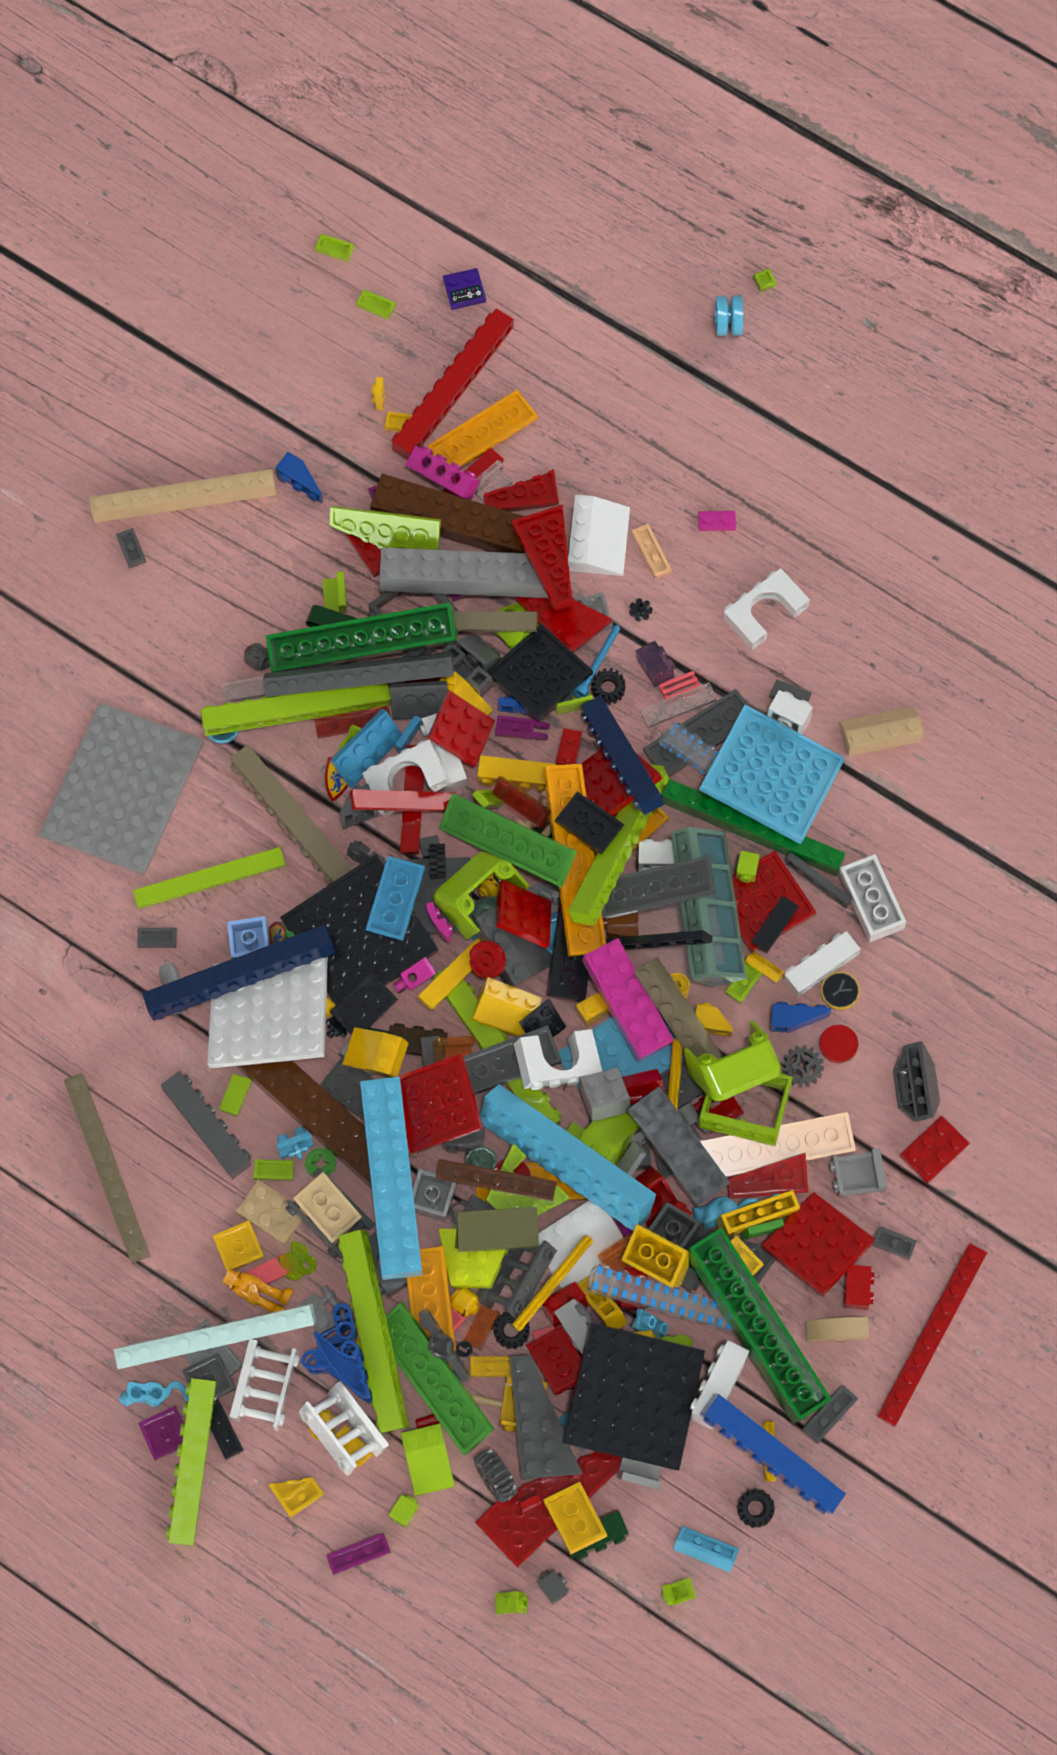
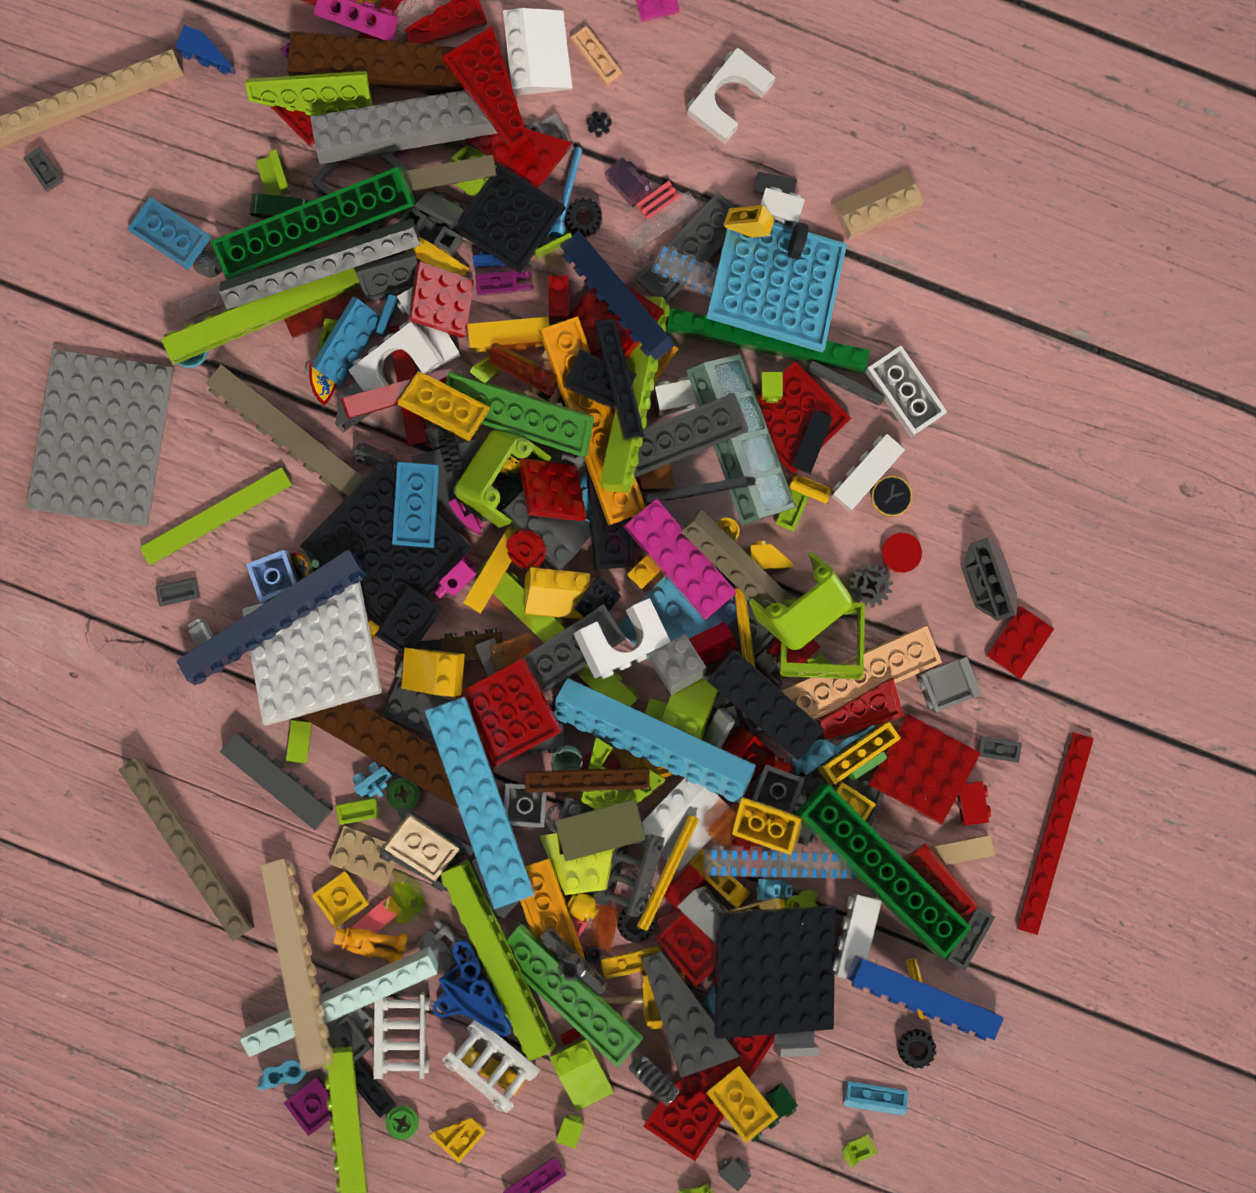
camera: 20 degrees left, 15 degrees up
black plant [325,1016,347,1038] -> none
blue slope [770,1002,831,1033] -> none
none -> dark azure plate [127,197,211,270]
none -> tan brick [261,859,333,1071]
none -> bright green gear [385,1105,419,1140]
none -> yellow tile [398,370,490,441]
none -> black tile [594,318,645,441]
none -> yellow slope [724,205,775,238]
none -> black tyre [787,222,808,260]
none -> red wing [903,843,978,918]

